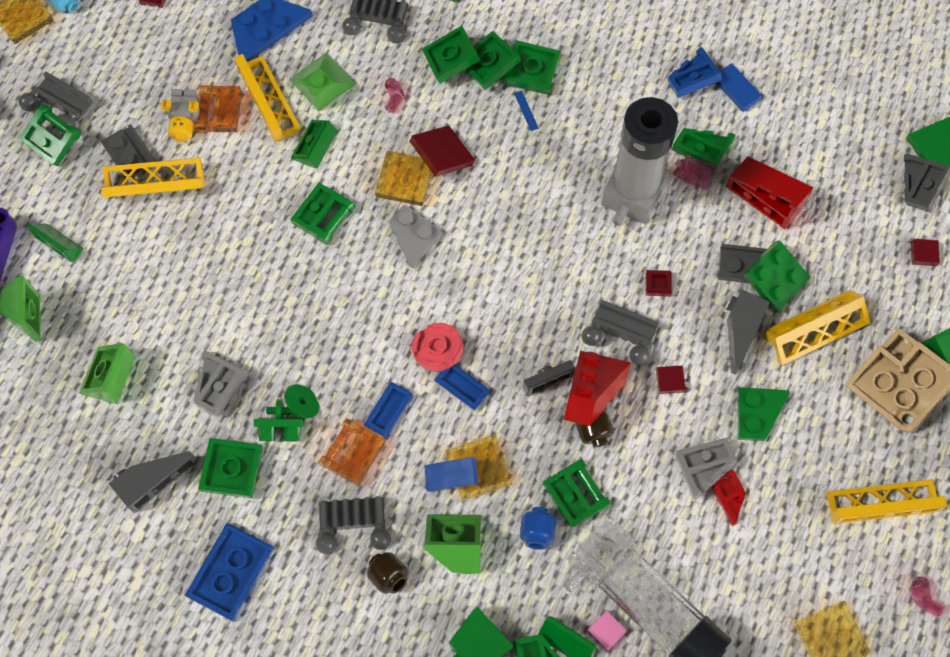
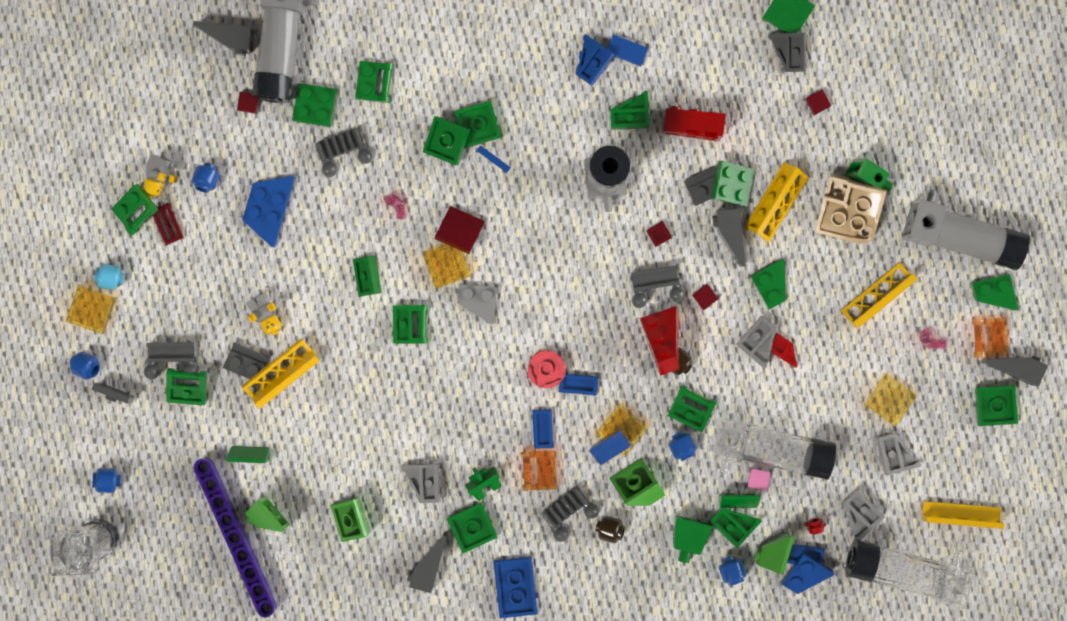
camera: 30 degrees left, 20 degrees up
clear orange plate [194,85,242,133] -> none
yellow fence [234,54,301,142] -> none
green piece [284,384,319,419] -> none
bright green slope [289,53,355,111] -> none
green plate [422,25,481,84] -> none
dark grey plate [523,360,575,396] -> none
clear pink bracket [676,155,717,191] -> none

